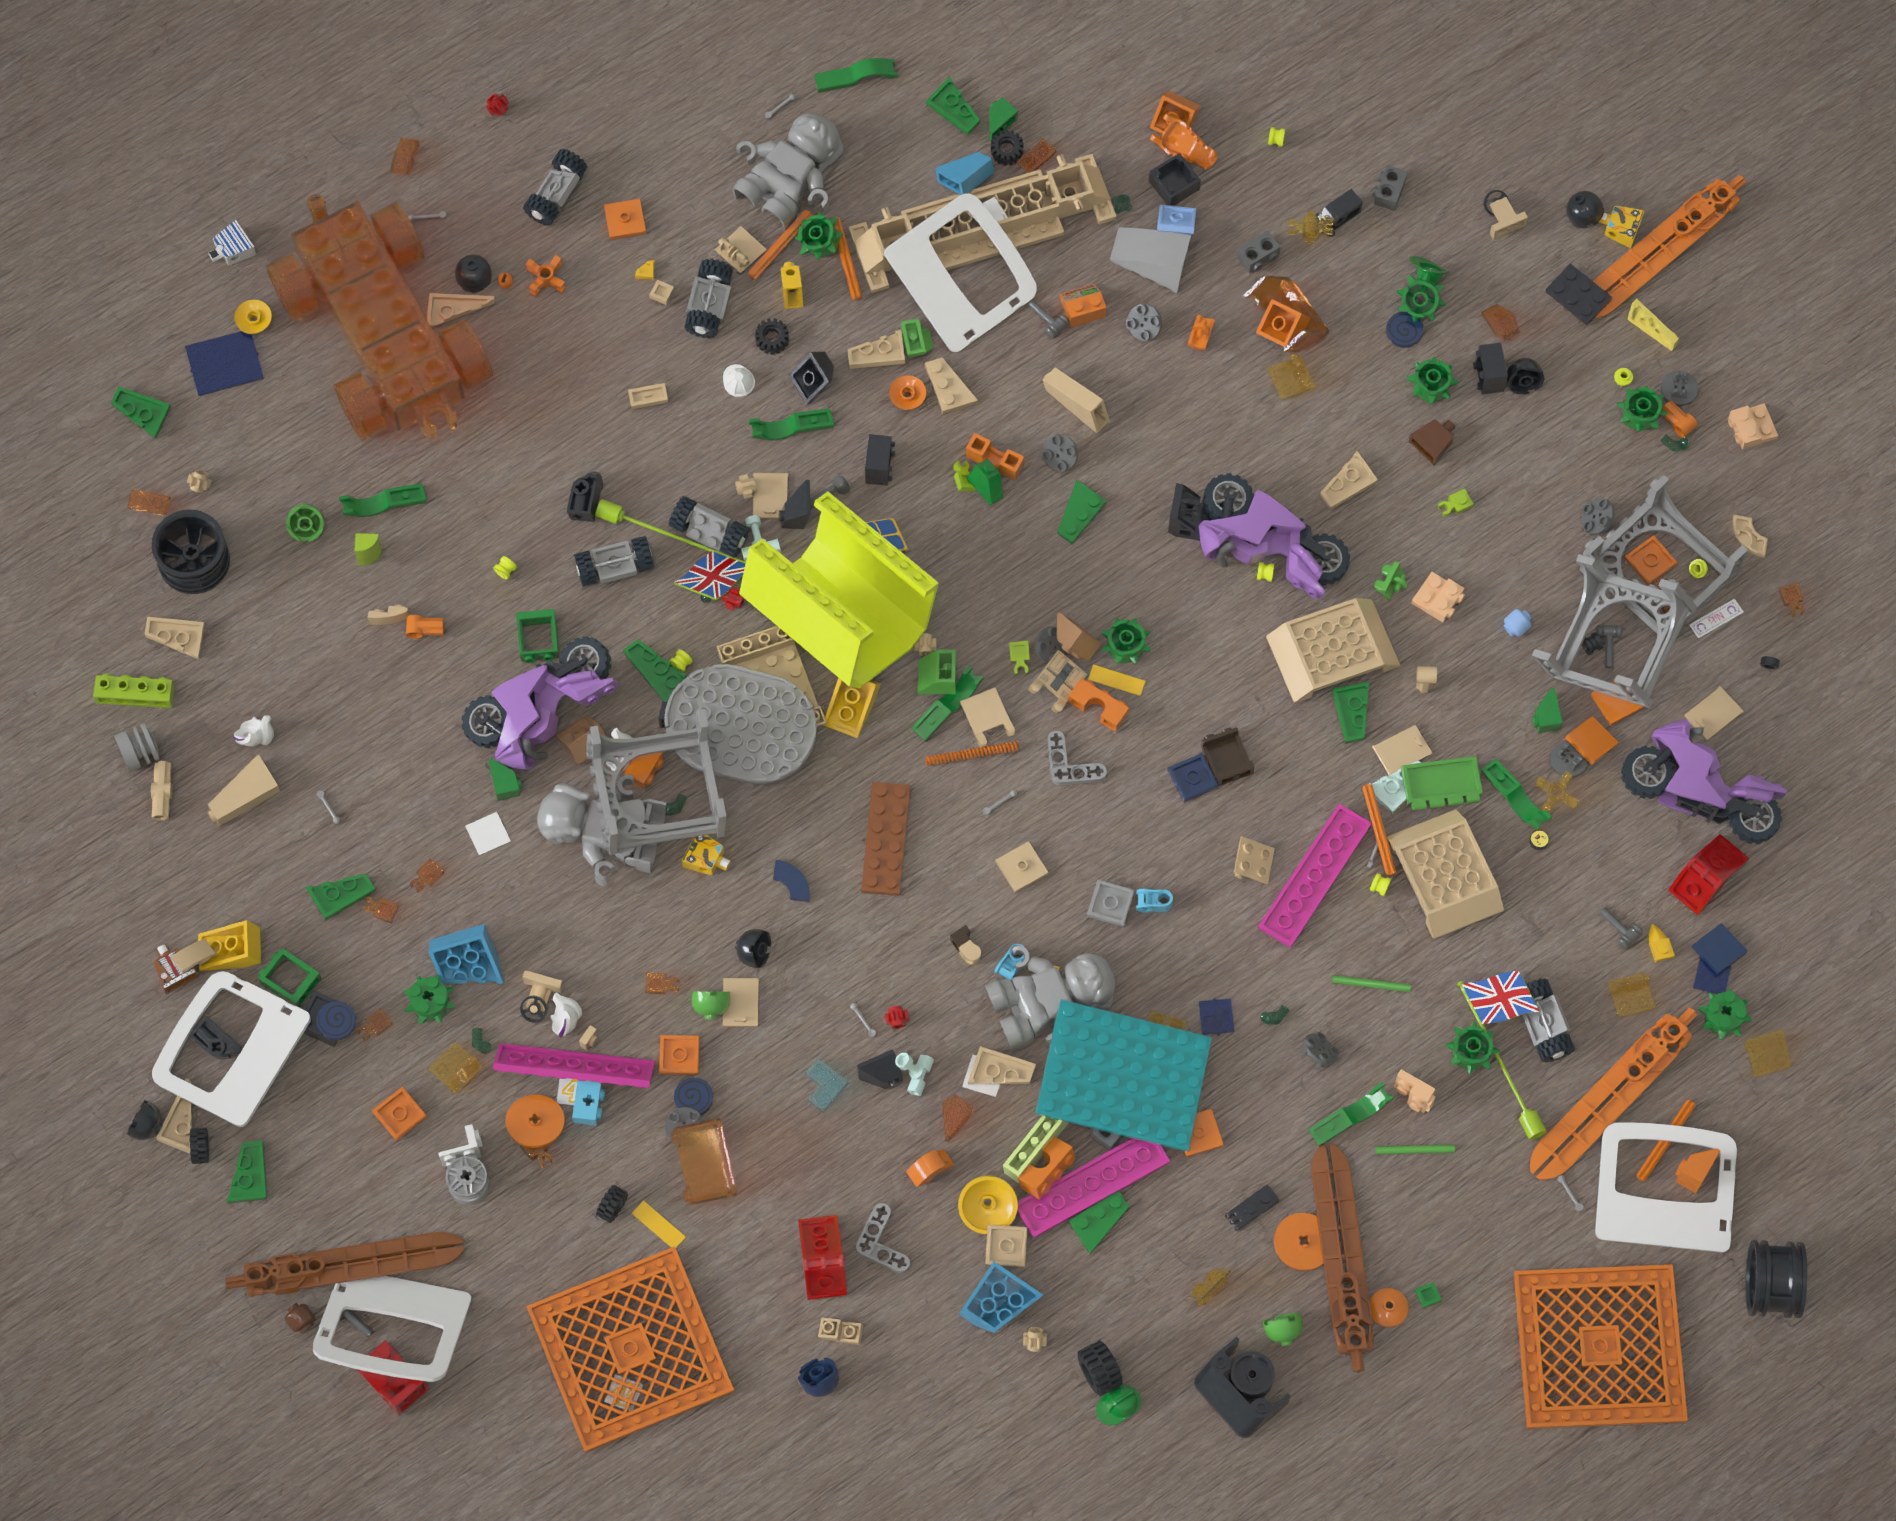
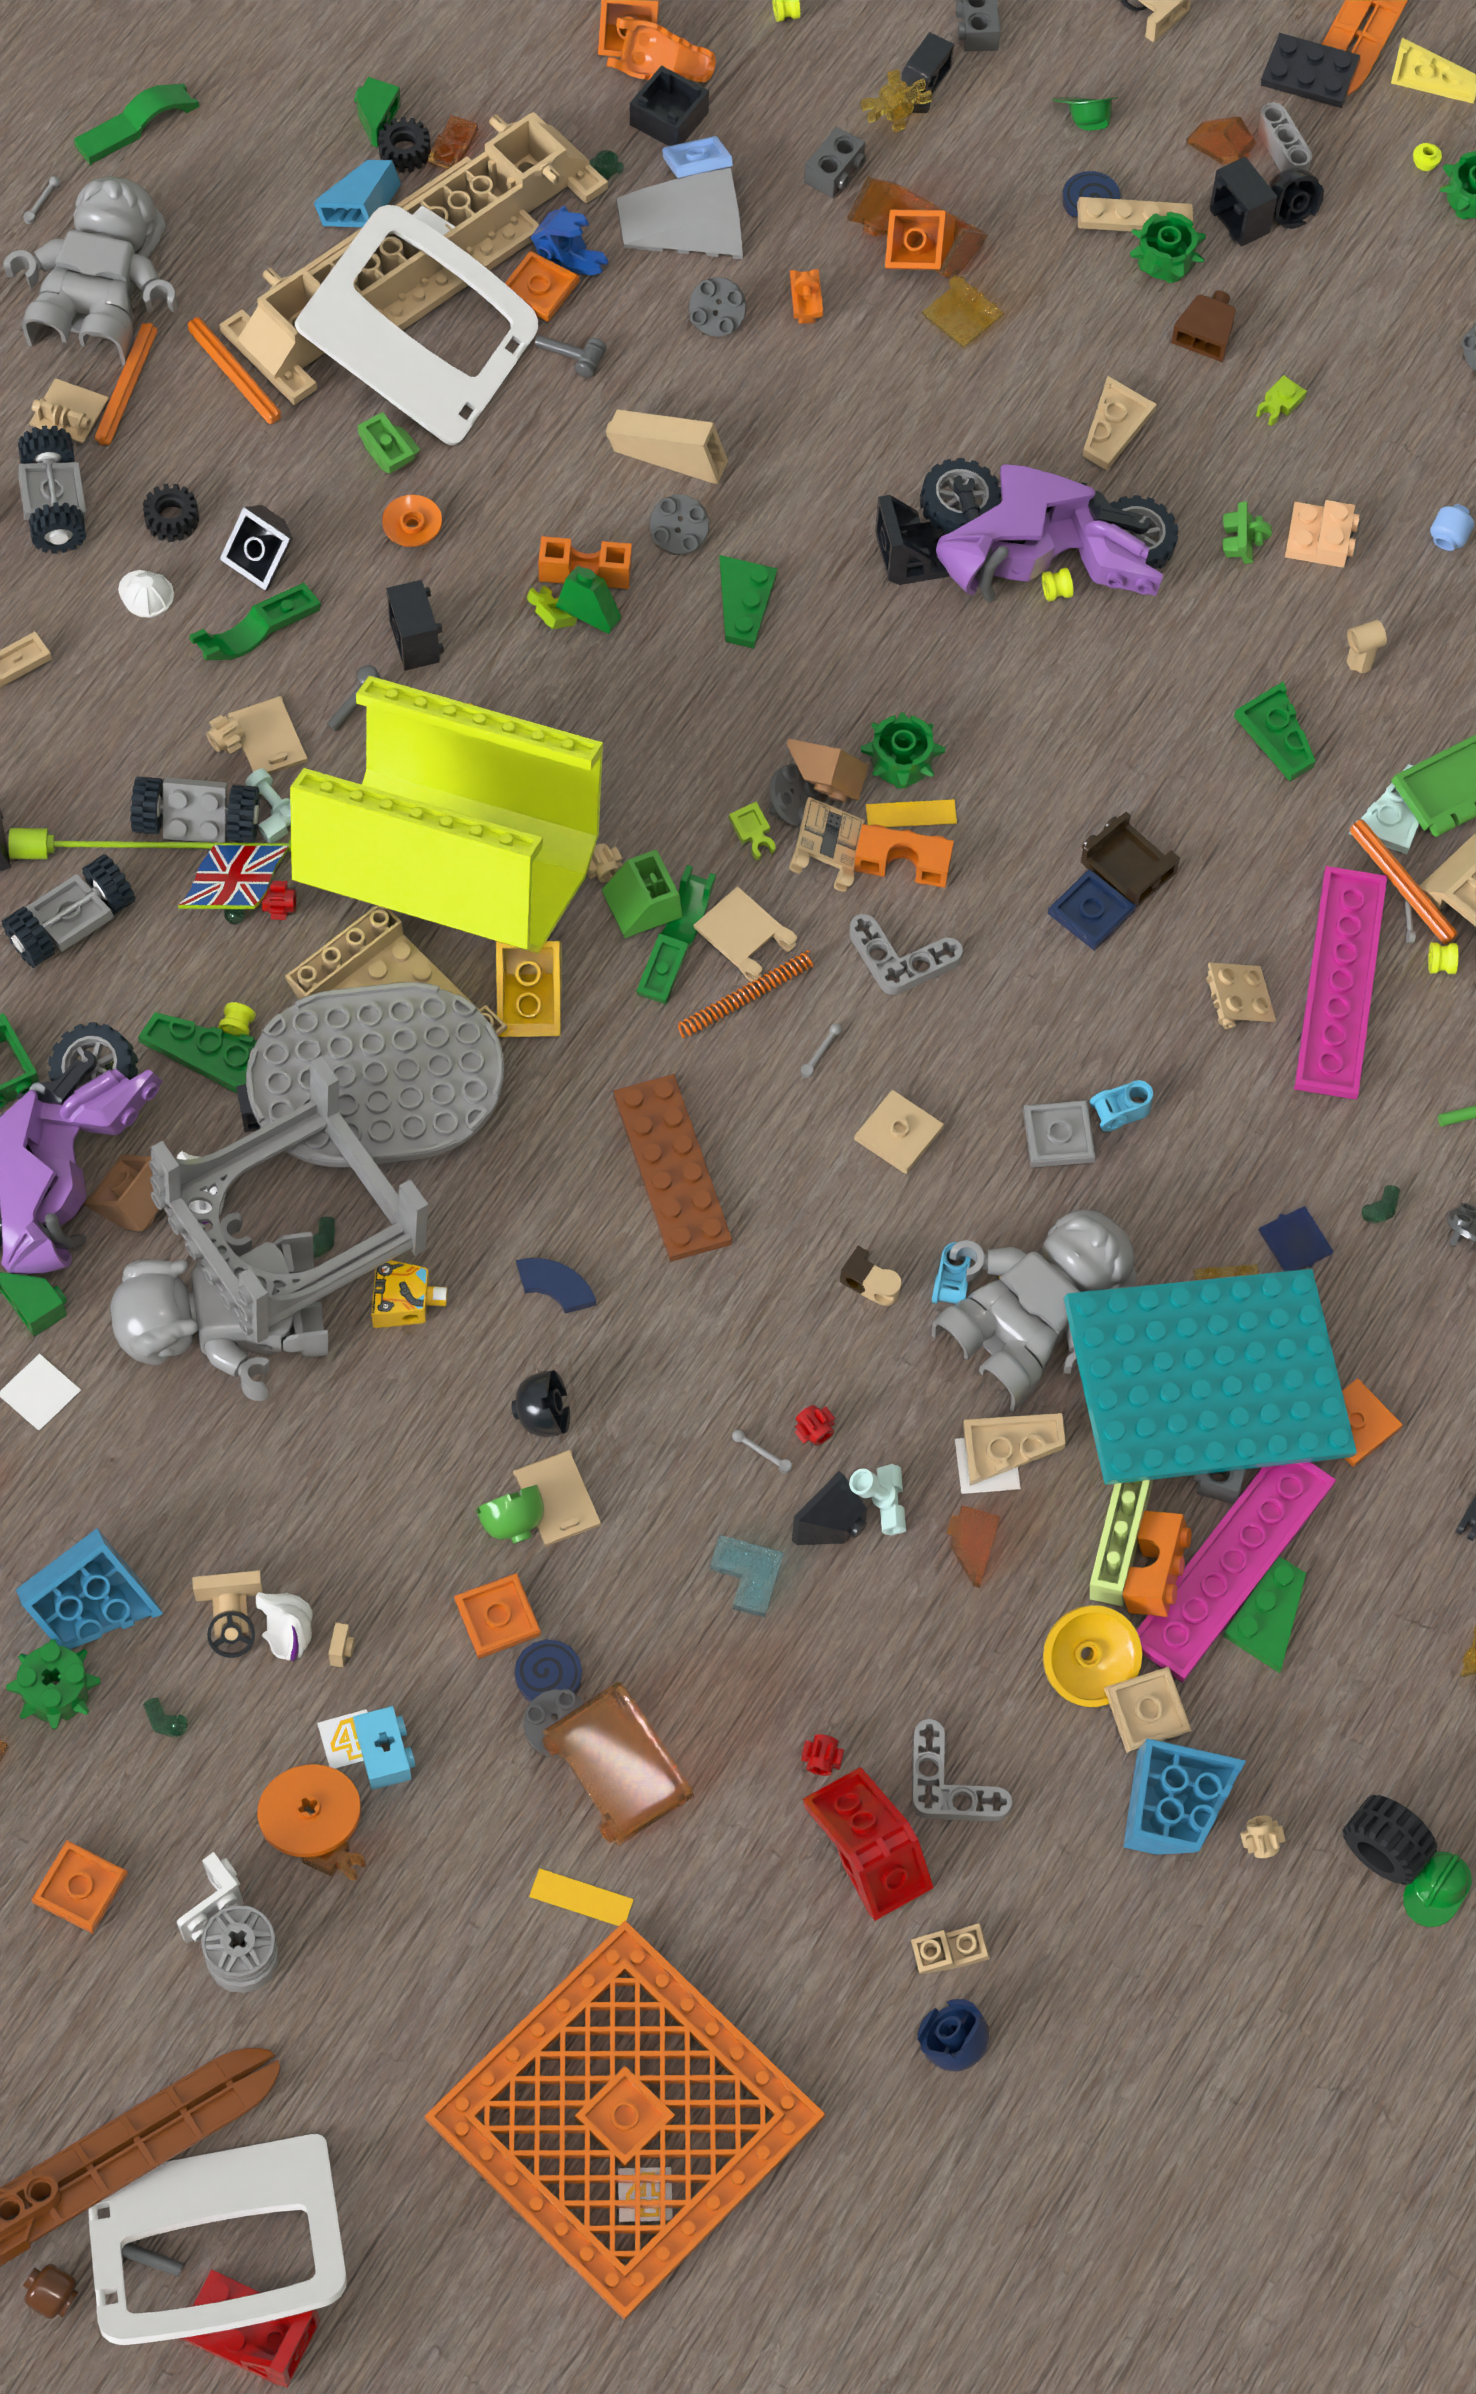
camera: 25 degrees left, 5 degrees down
clear yellow hinge [428,1041,483,1094] -> none
dark pink plate [493,1043,655,1088] -> none
black tyre [596,1184,628,1223] -> none
orange brick [624,752,665,790] -> none
clear orange plate [645,973,680,995] -> none
black slope [778,480,811,529] -> none
yellow torso [780,262,803,309] -> none
green brick [795,212,843,260] -> none
tan wing [848,329,905,369] -> none
orange brick [906,1149,955,1187] -> none
tan wing [925,358,978,414] -> none
green wing [926,76,980,135] -> none
orange slope [1059,284,1107,327] -> none
tan slope [1266,598,1400,703] -> none
tan container [1372,725,1433,775] -> none
green brick [1396,273,1446,322] -> none
none -> orange plate [505,251,579,322]
none -> blue piece [531,206,609,276]
none -> red gear [801,1734,844,1776]
none -> tan plate [1077,197,1194,231]
none -> light grey beam [1257,102,1312,172]

